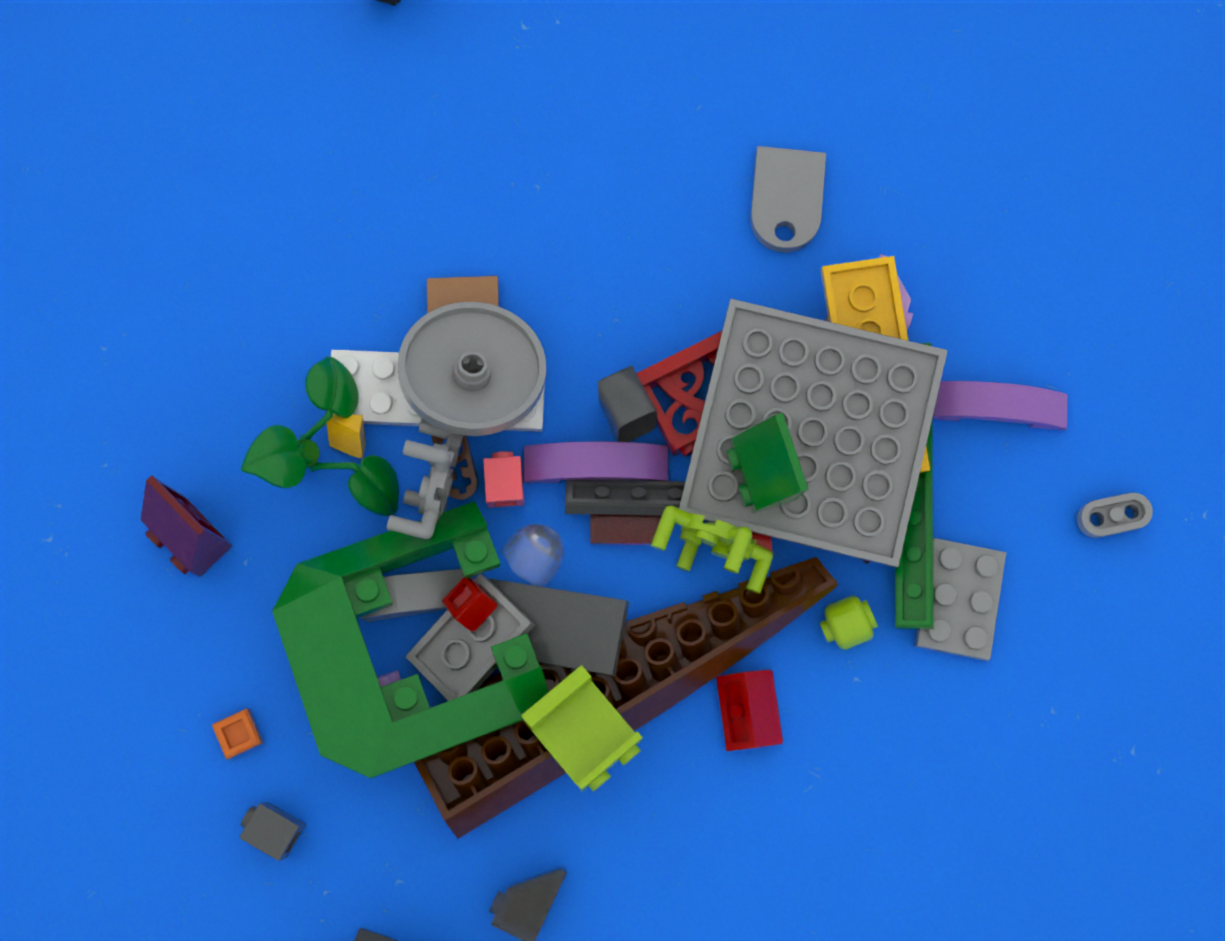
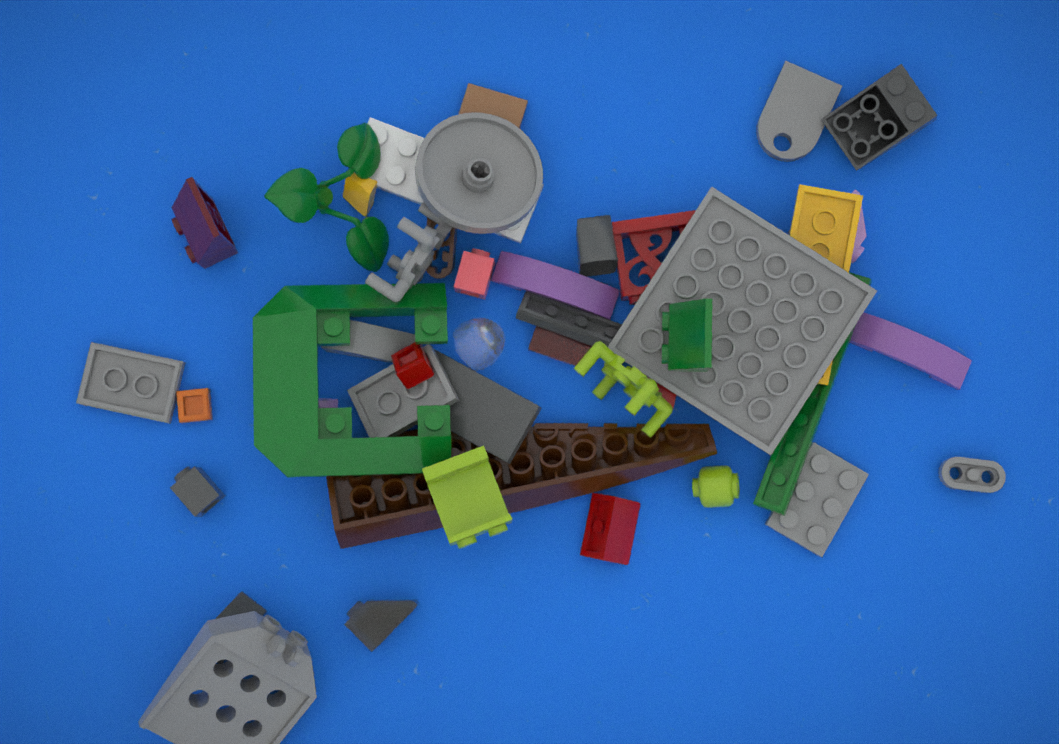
camera: 25 degrees right, 5 degrees up
none -> light grey tile [76,342,185,424]
none -> dark grey slope [821,64,937,171]

